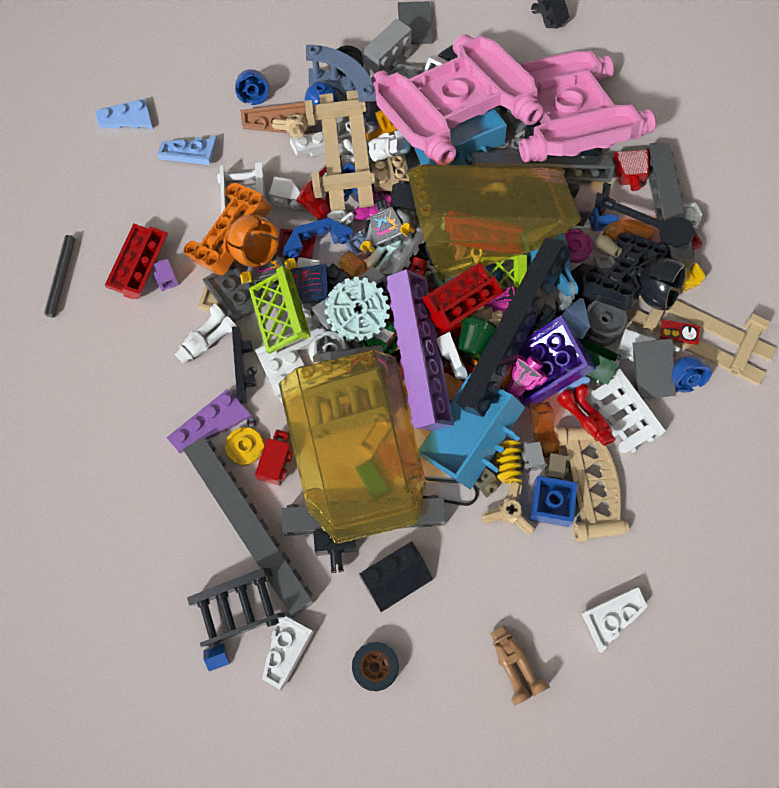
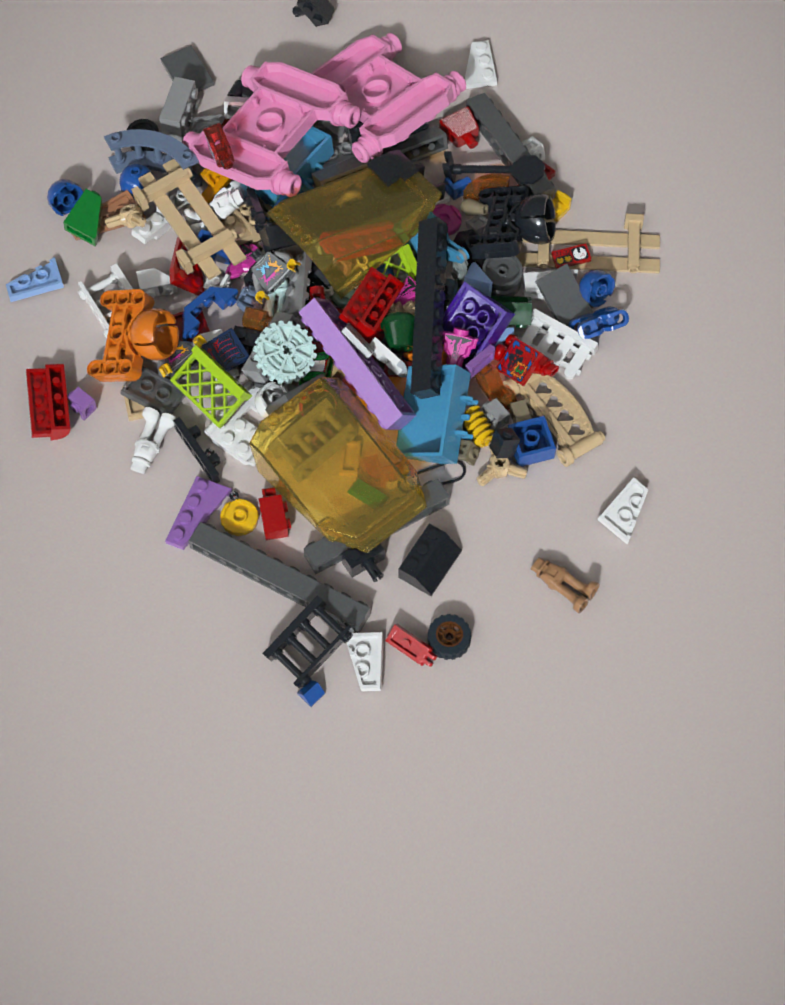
camera: 25 degrees left, 5 degrees down
none -> green slope [63,189,102,247]
none -> clear red torso [203,123,235,170]
none -> black hinge [244,187,266,233]
none -> light grey tile [342,323,375,359]
none -> black slope [367,150,419,187]
none -> hinge [385,624,437,667]
none -> white wing [465,40,497,89]
none -> medium lavender tile [465,344,495,379]
none -> black brick [489,428,520,459]
none -> tile [495,337,544,386]
none -> blue piece [568,306,629,339]

